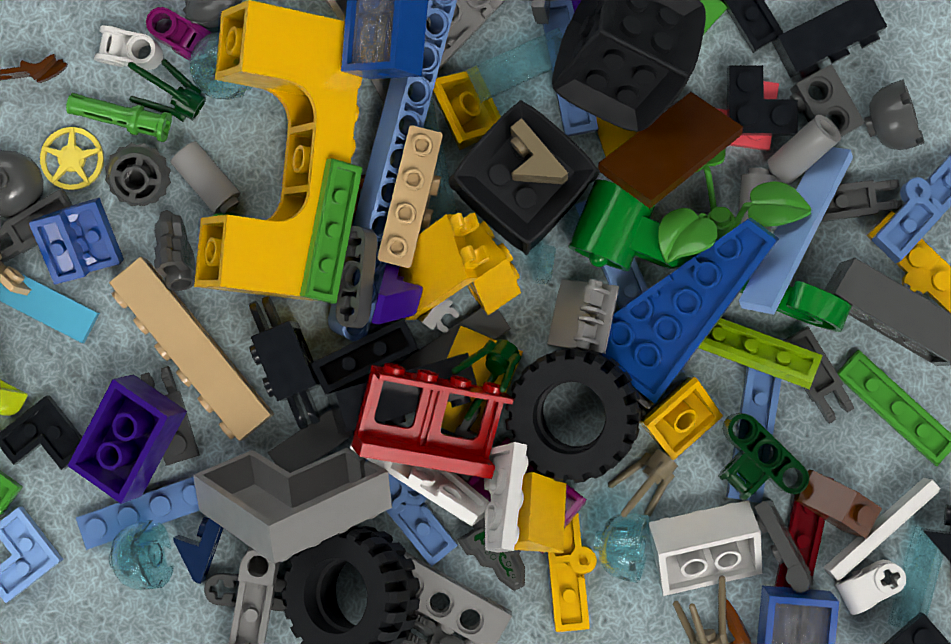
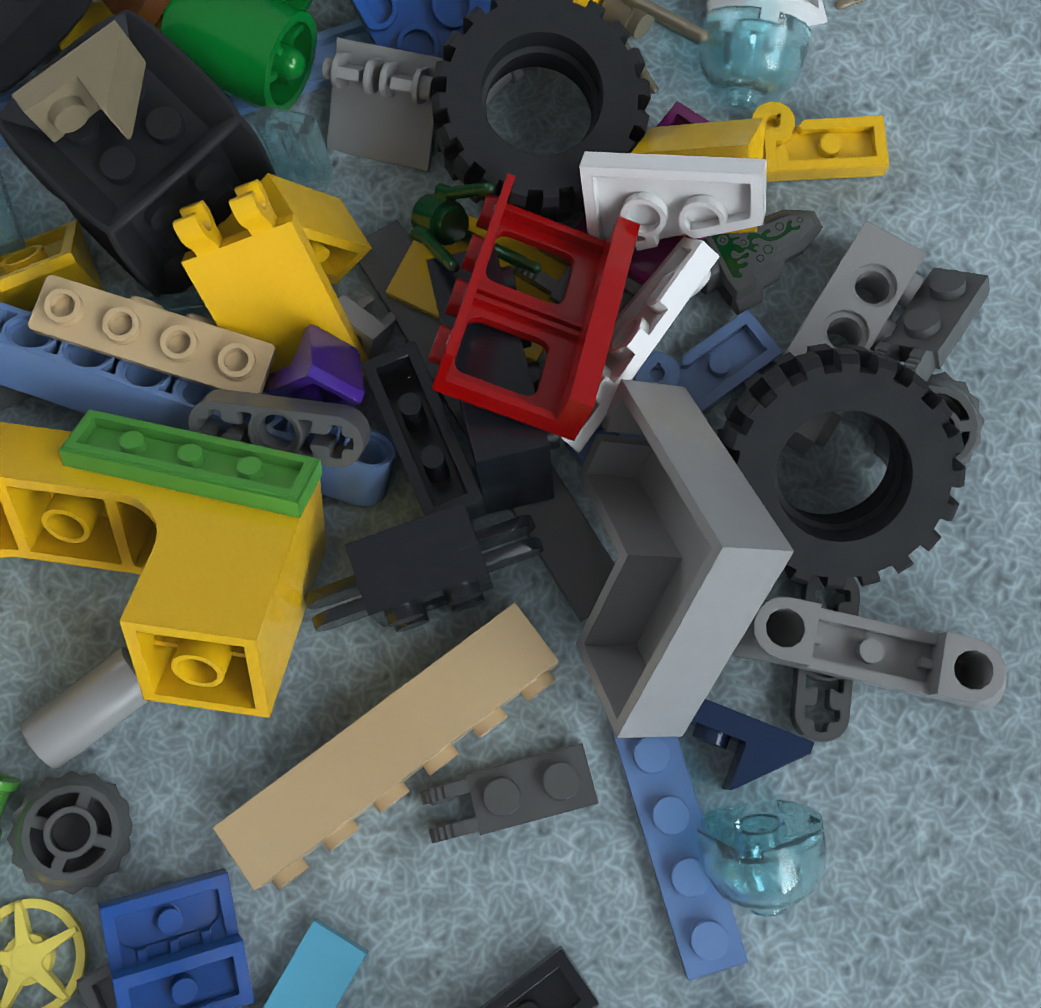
camera: 85 degrees left, 10 degrees down
dark purple brick [67,374,187,504] -> none
dark grey rock [154,210,196,291] -> none

